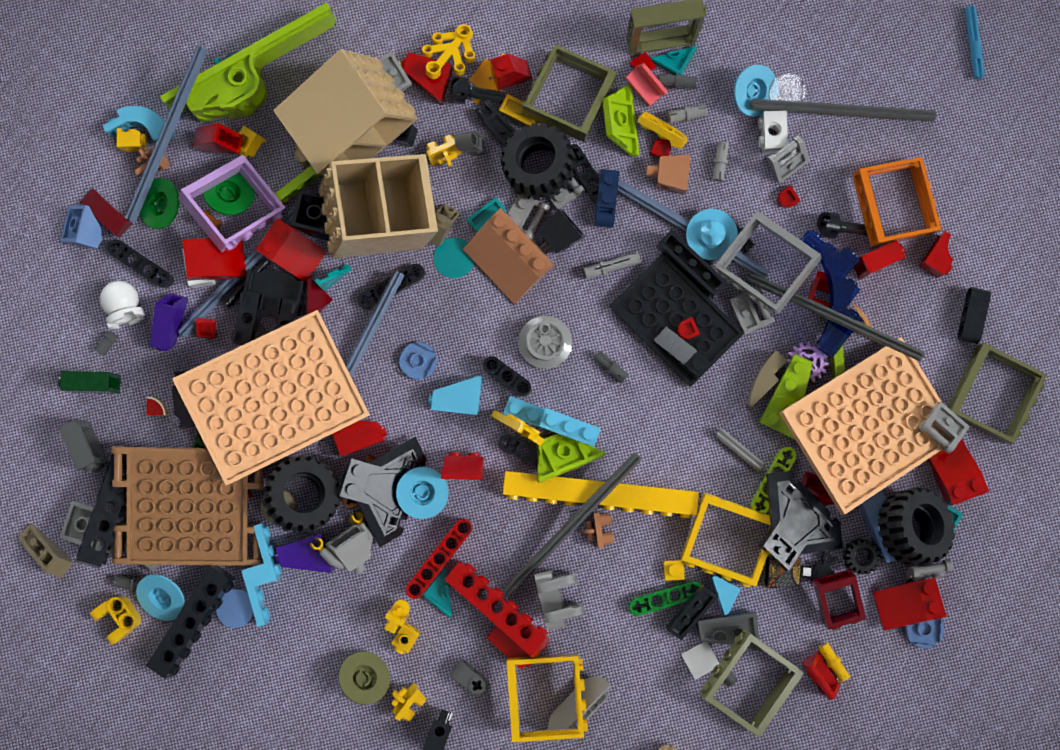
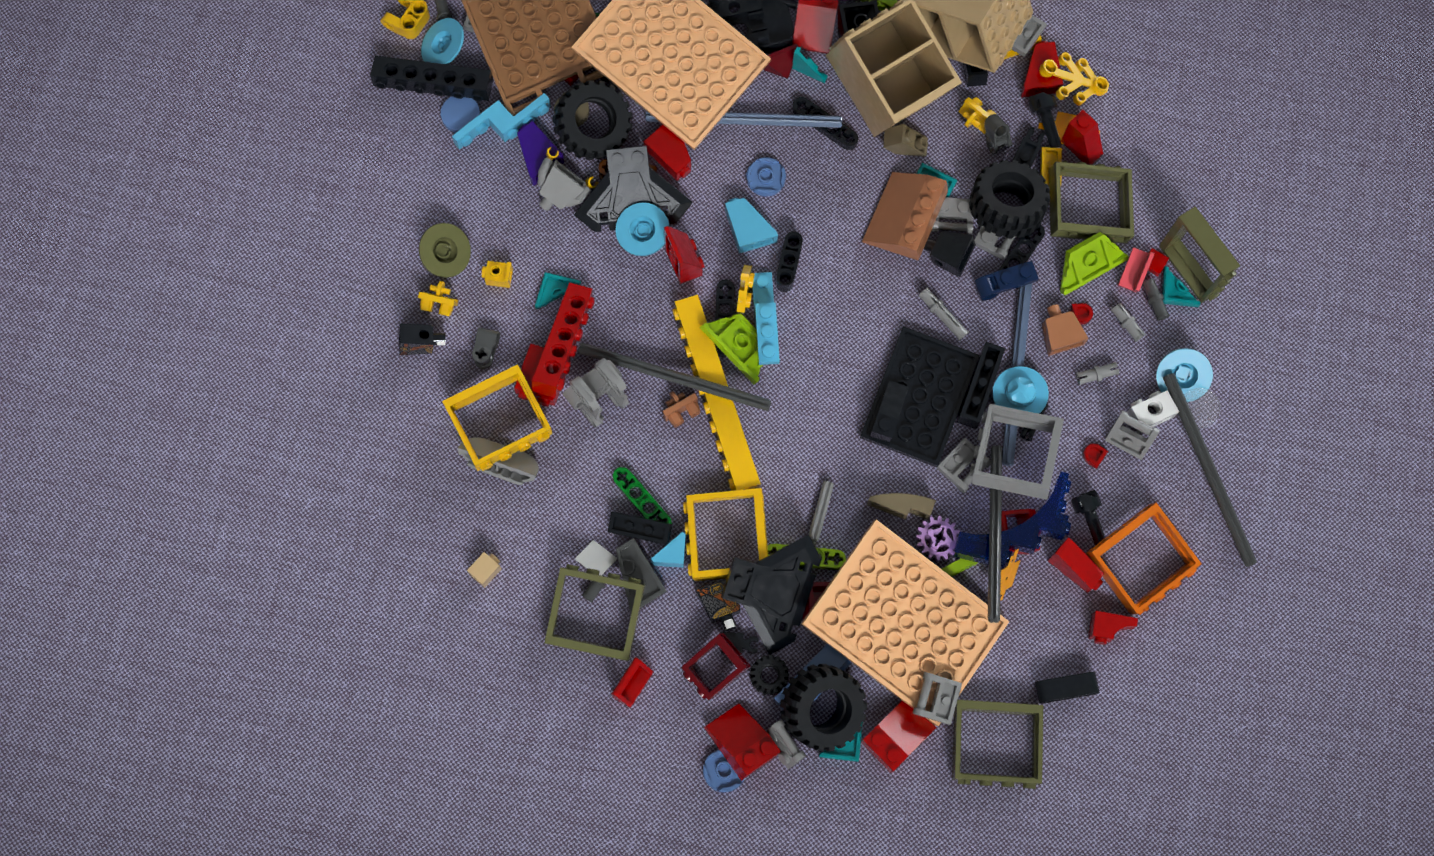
camera: 60 degrees right, 10 degrees down
yellow hips [384,599,410,634] -> none
red beam [406,519,473,599] -> none
teal sticker [434,237,474,278] -> none
light grey wheel [519,316,572,369] -> none
dark grey axle [594,351,629,384] -> none
yellow hinge [637,111,688,149] -> none
yellow plate [663,560,685,581] -> none
red tile [677,317,700,340] -> none
lime wing [759,353,813,439] -> none
yellow pin [817,642,851,683] -> none
dark azure axle [965,5,985,79] -> none

